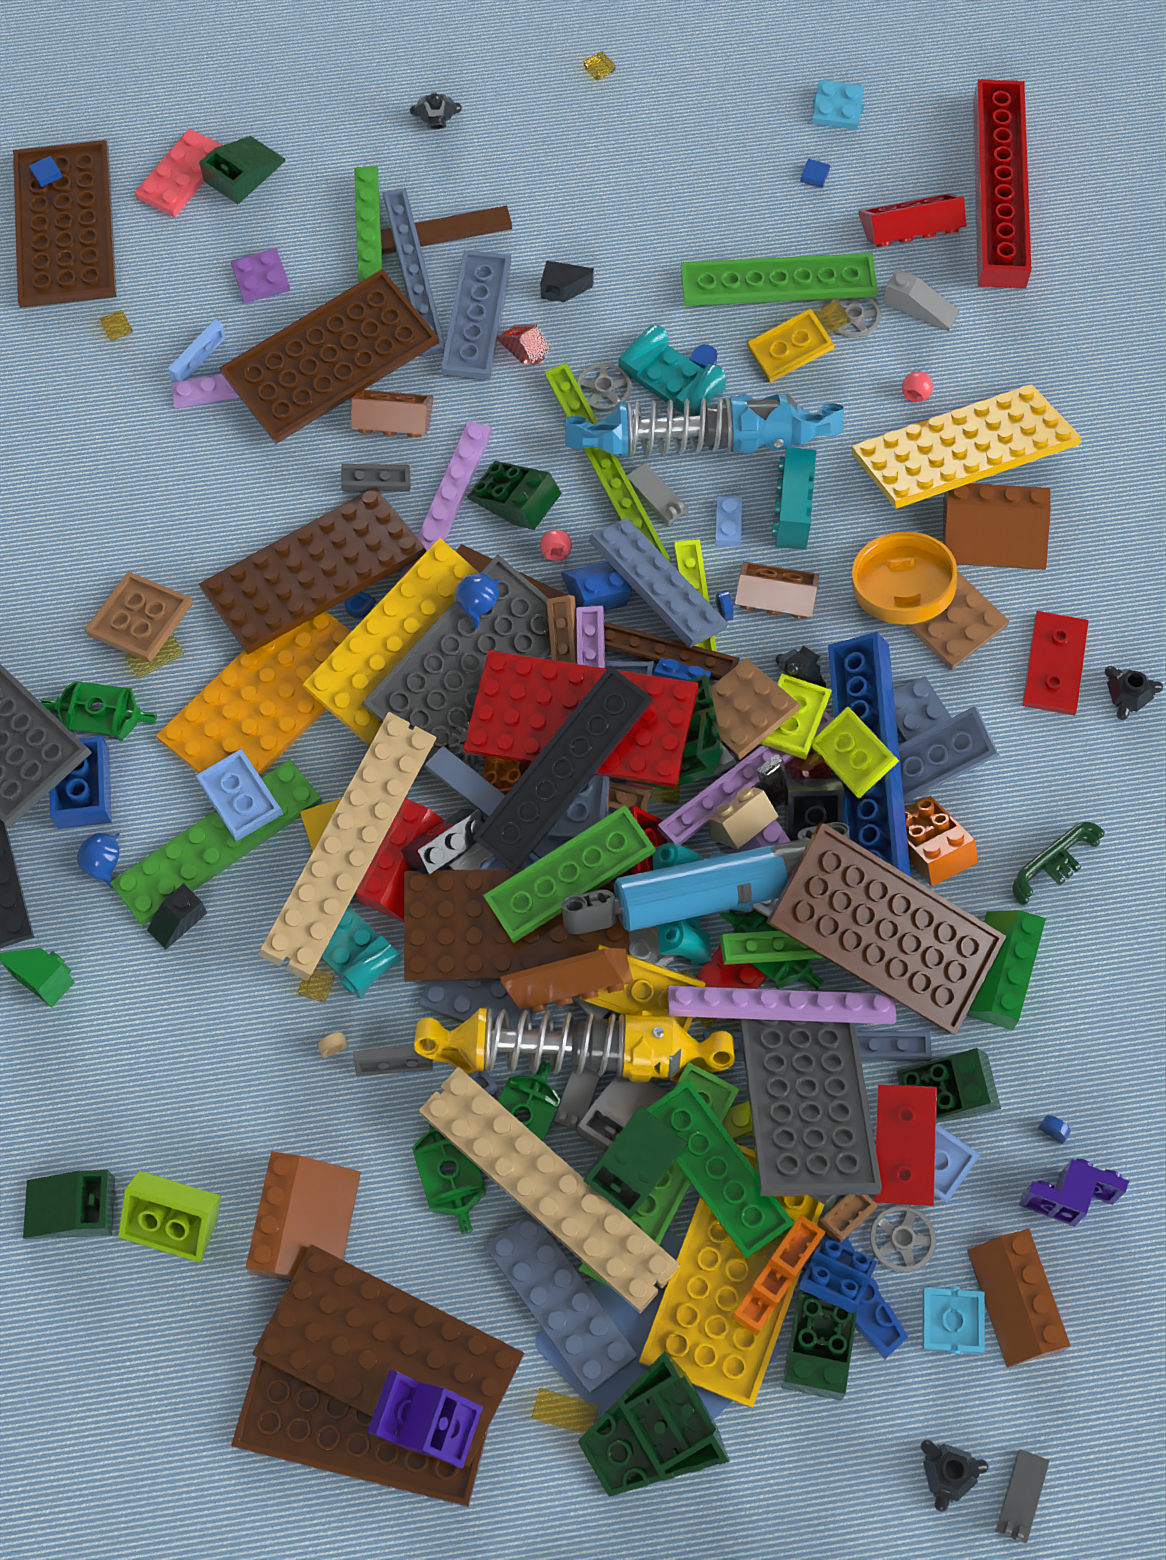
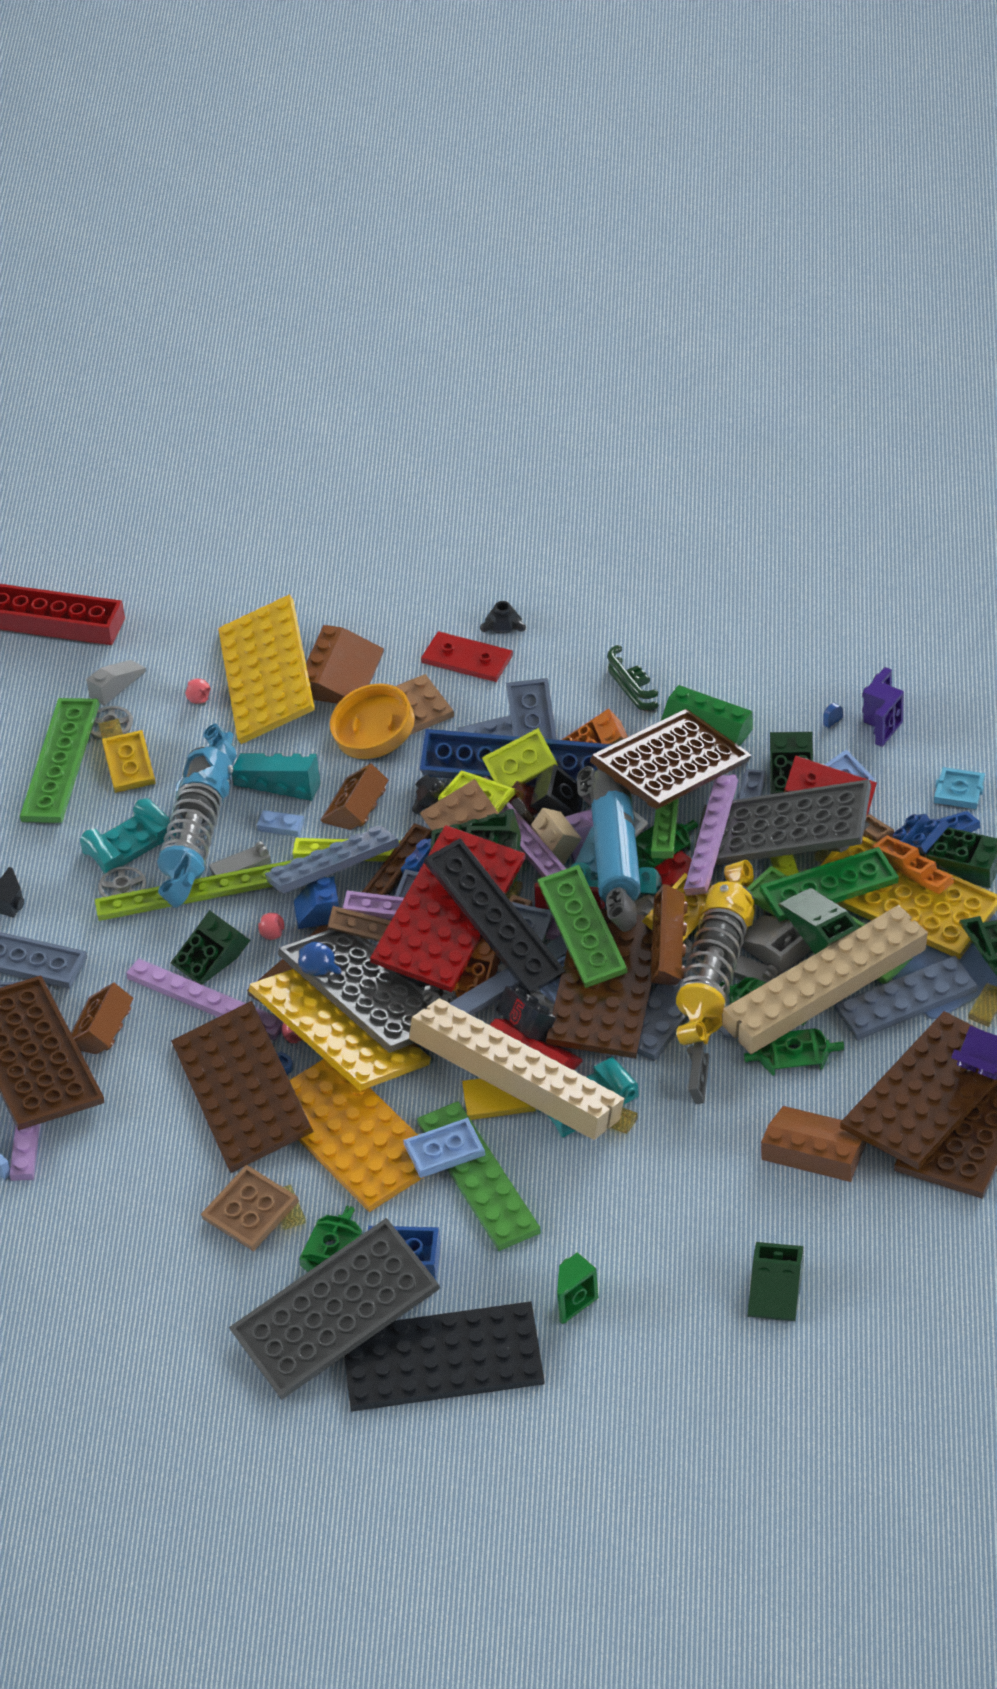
camera: 75 degrees left, 20 degrees down
blue hair [77,833,120,888] -> none
lime slope [118,1171,221,1263] -> none
black slope [147,883,207,950] -> none
tan tile [317,1032,349,1058] -> none
dark grey hinge [341,464,411,492] -> none
clear red slope [497,324,551,365] -> none
blue tile [689,344,718,369] -> none
blue tile [715,590,734,621] -> none
red slope [858,193,967,247] -> none
light grey wheel [870,1206,936,1272] -> none
dark orange slope [967,1228,1071,1368] -> none

